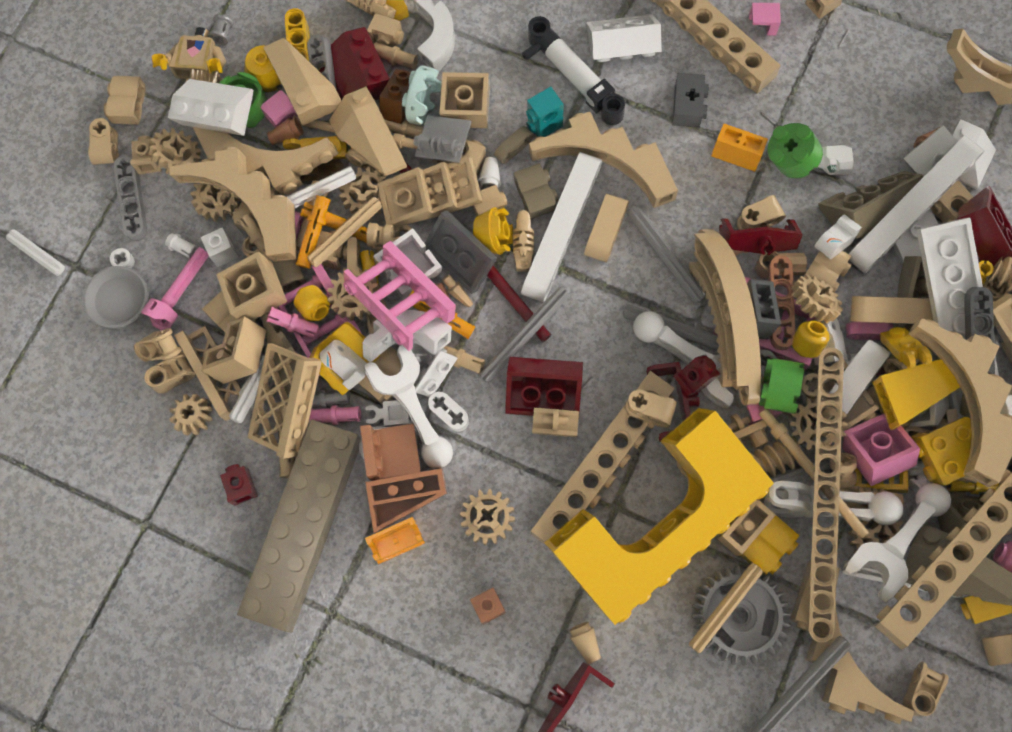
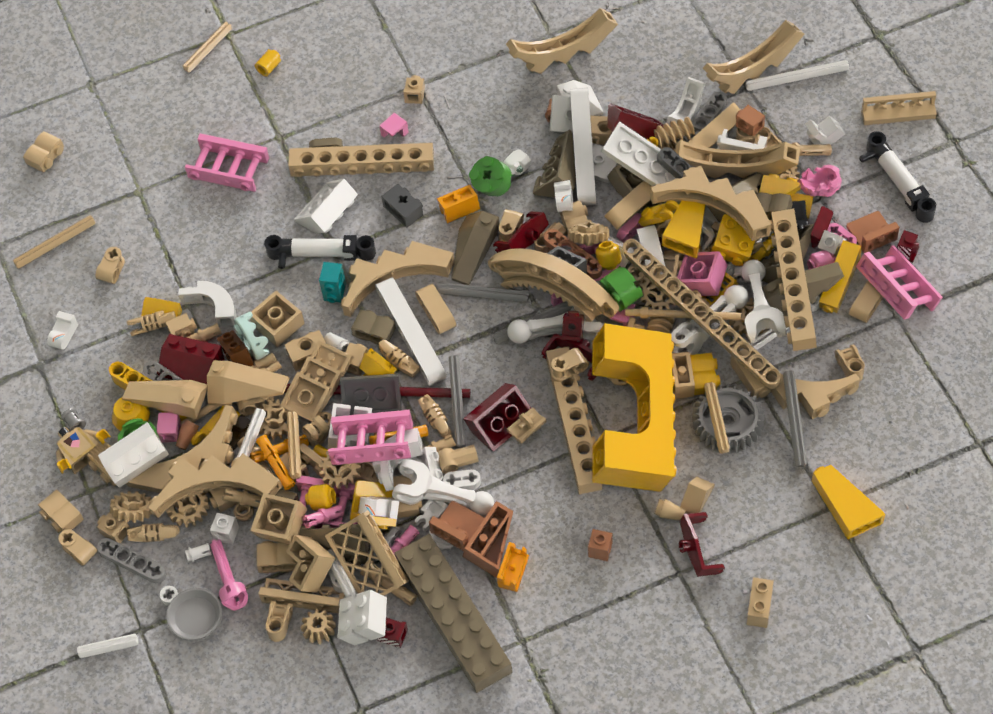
camera: 50 degrees left, 15 degrees down
tan piece [134,328,182,362] -> none
light grey hinge [414,115,472,163] -> none
tan gear [460,489,515,546] -> none
dark tan beam [494,126,534,164] -> none
none -> tan hinge [127,523,181,542]
none -> white piece [338,590,387,646]
none -> tan hinge [418,394,452,438]
none -> tan piece [438,445,479,474]
none -> dark tan wedge [452,211,500,285]
none -> tan slope [680,476,715,514]

